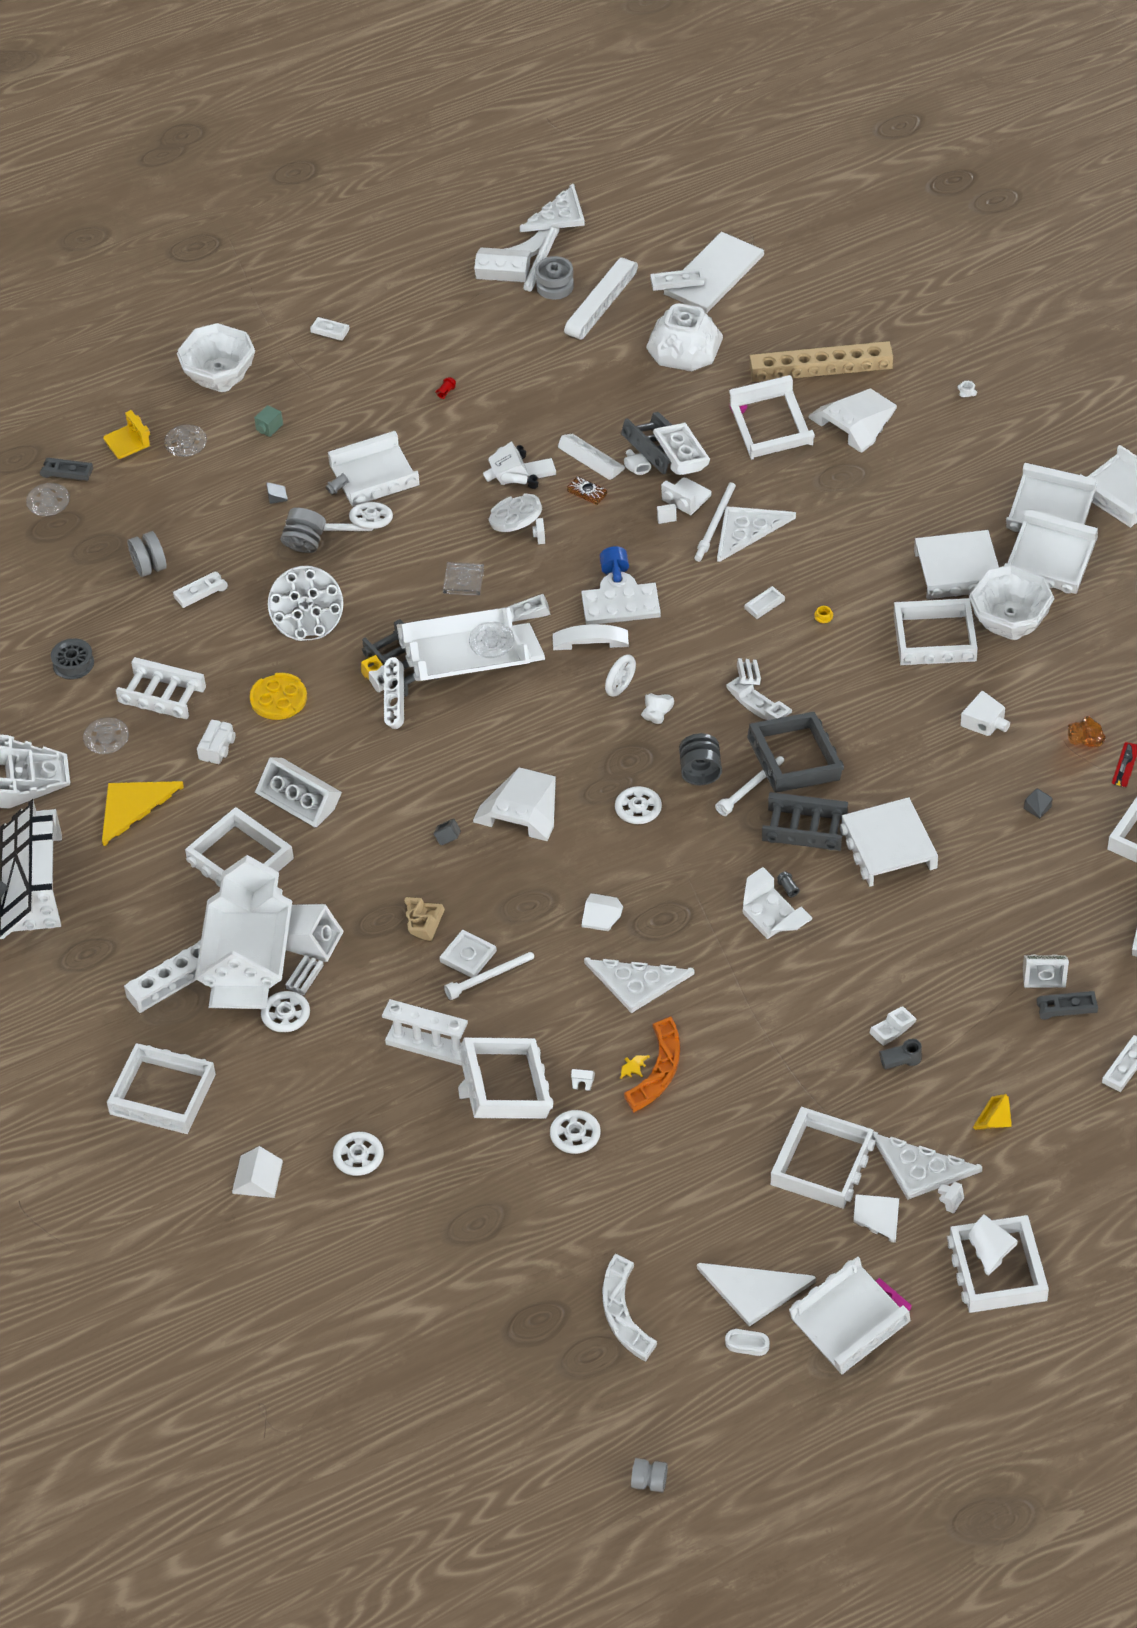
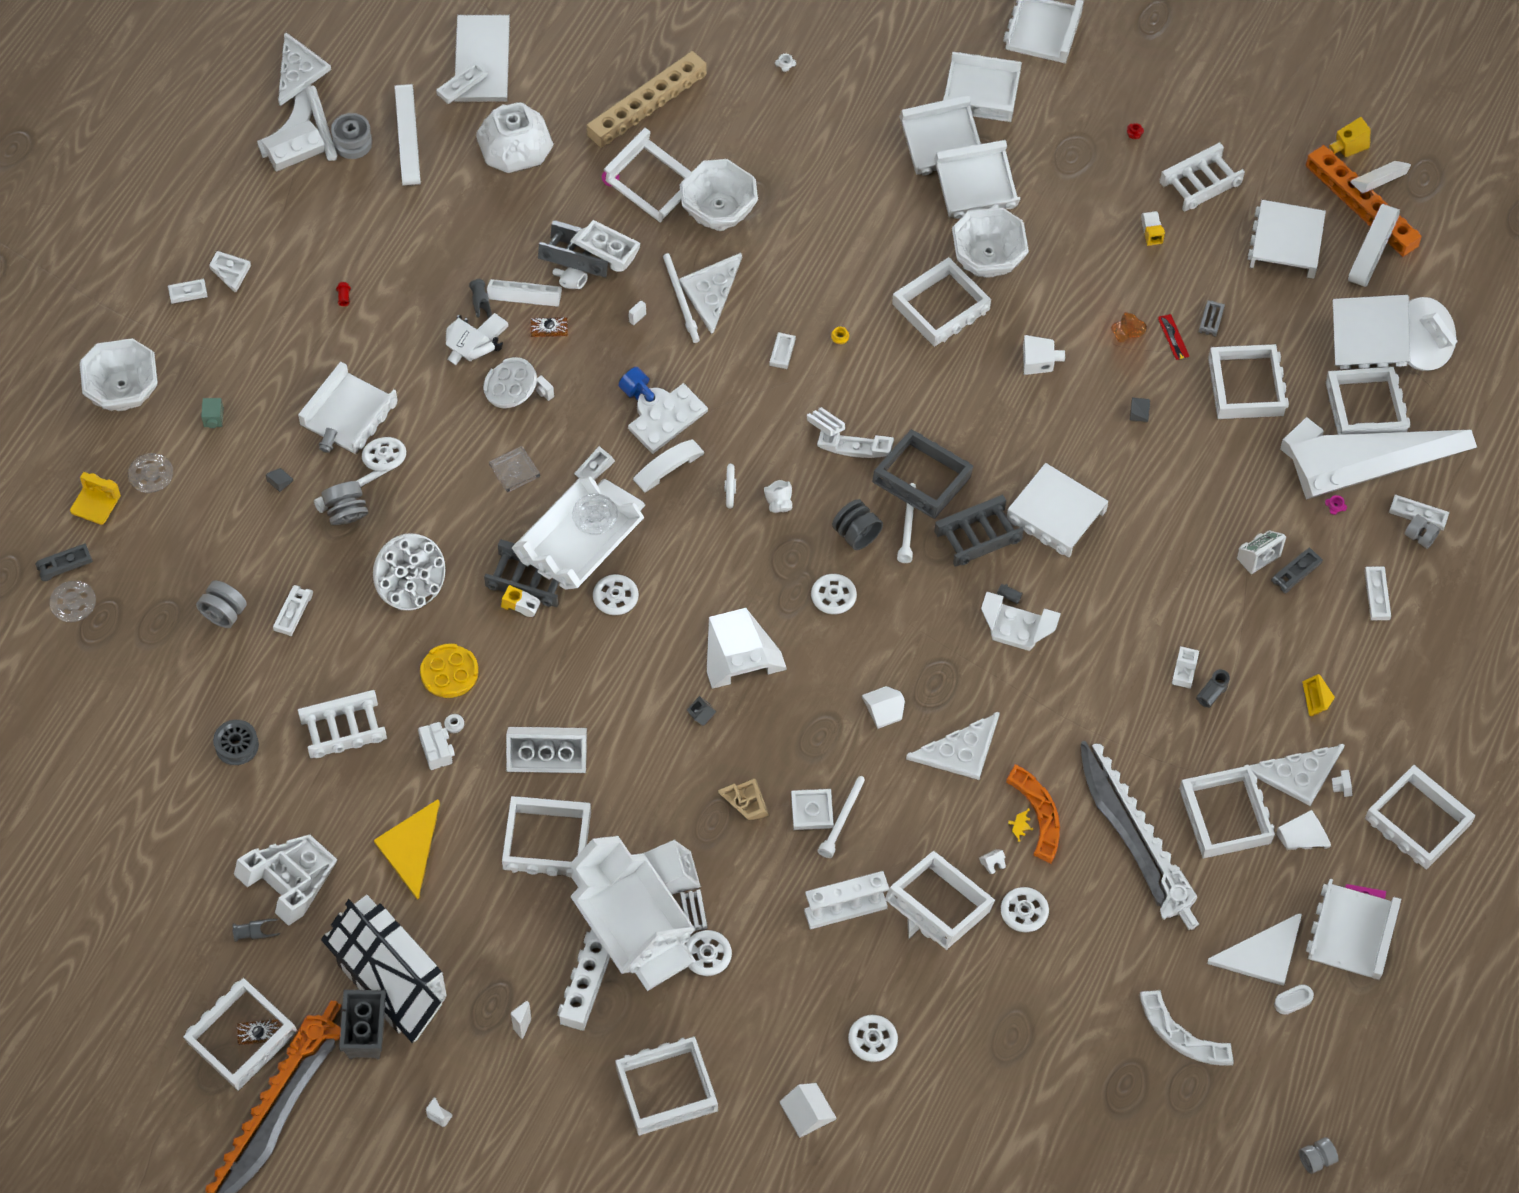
camera: 40 degrees left, 10 degrees up
clear plate [83,718,129,754] -> none
white beam [384,657,404,729] -> none
white bracket [661,477,711,515] -> none
white wedge [809,388,897,453] -> none
white panel [914,530,999,599] -> none
white slope [968,1215,1017,1276] -> none
none -> white wing [209,251,251,292]
none -> white plate [444,714,464,733]
none -> dark grey piece [469,279,492,319]
none -> white slope [511,1001,531,1039]
none -> white plate [593,574,639,615]
none -> white rock [680,159,758,231]
none -> piece [1081,741,1199,930]

